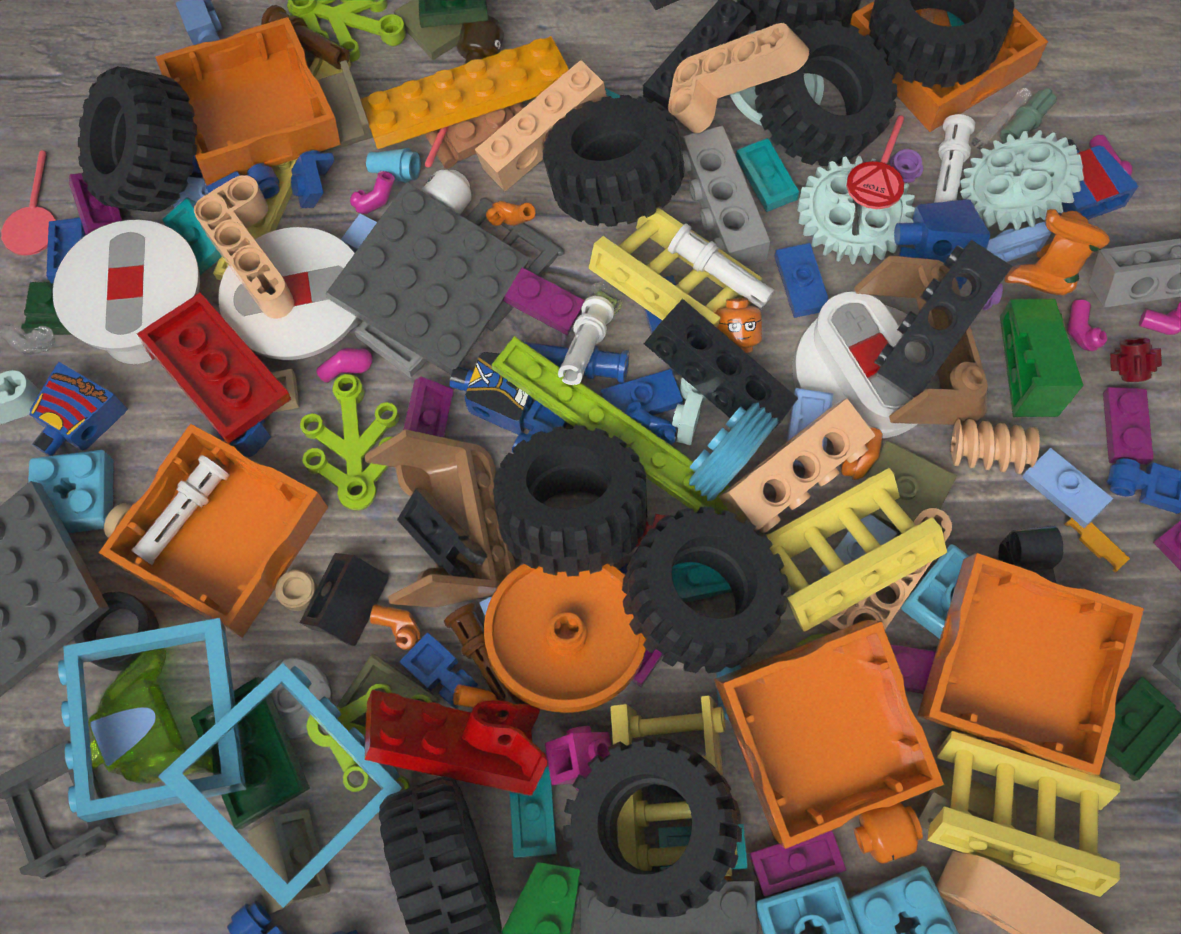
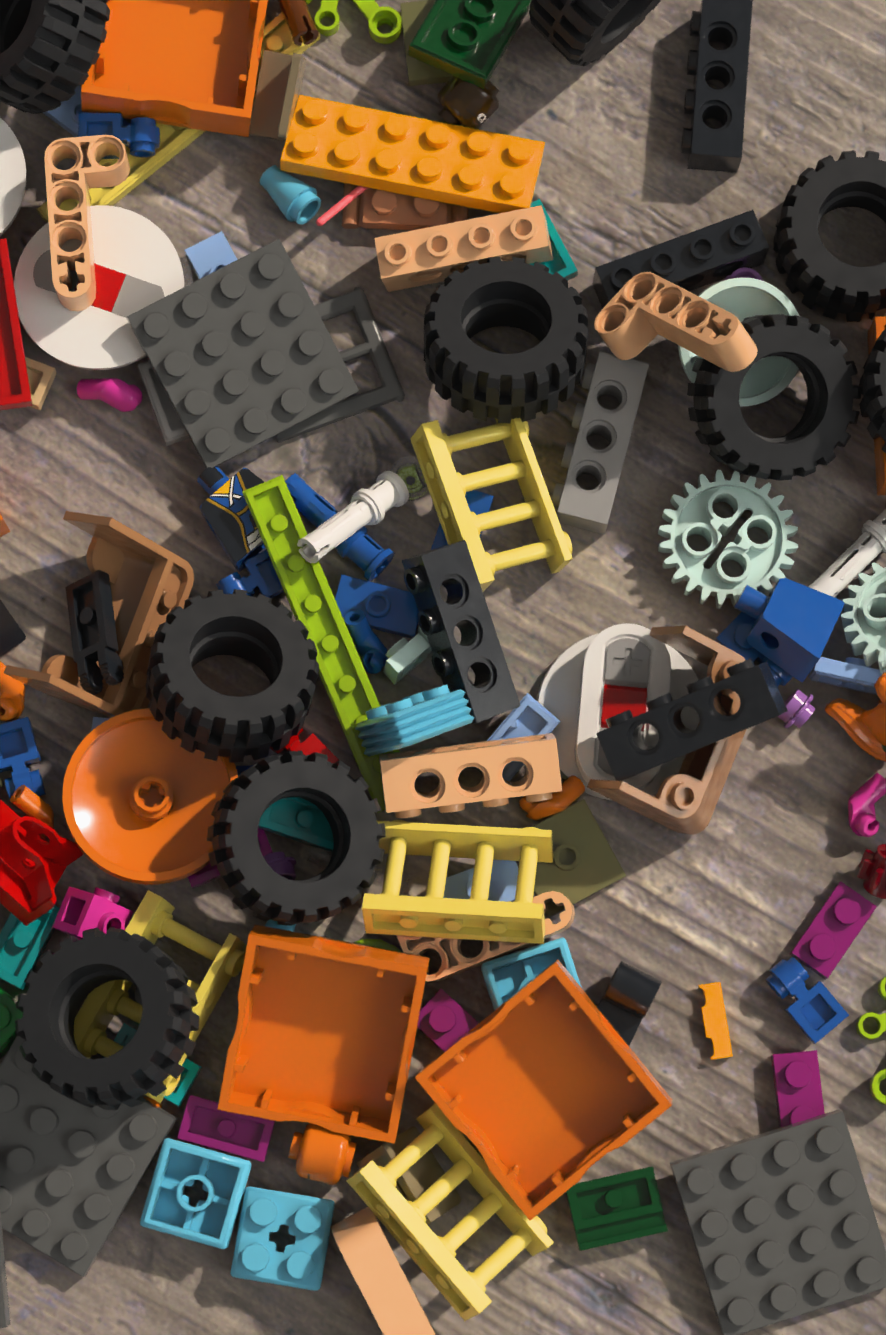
camera: 25 degrees right, 10 degrees up
teal plate [162,197,222,275] -> none
blue bracket [291,150,335,209] -> none
lime plant [300,374,399,511] -> none
dark pink arm [350,171,395,214] -> none
magenta plate [403,376,454,437] -> none
white head [421,170,472,215] -> none
reddish brown pin [444,603,528,715] -> none
orange arm [486,201,536,226] -> none
magenta plate [504,267,585,335] -> none
white pin [668,224,775,309] -> none
orange head [715,298,762,353] -> none
teal plate [736,138,799,212] -> none
blue plate [774,243,829,318] -> none
piece [846,115,905,209] -> none
medium lavender plate [890,149,923,183] -> none
light nougat piece [951,418,1040,474] -> none
green wedge [1000,299,1084,417] -> none
light blue plate [1022,448,1113,528] -> none

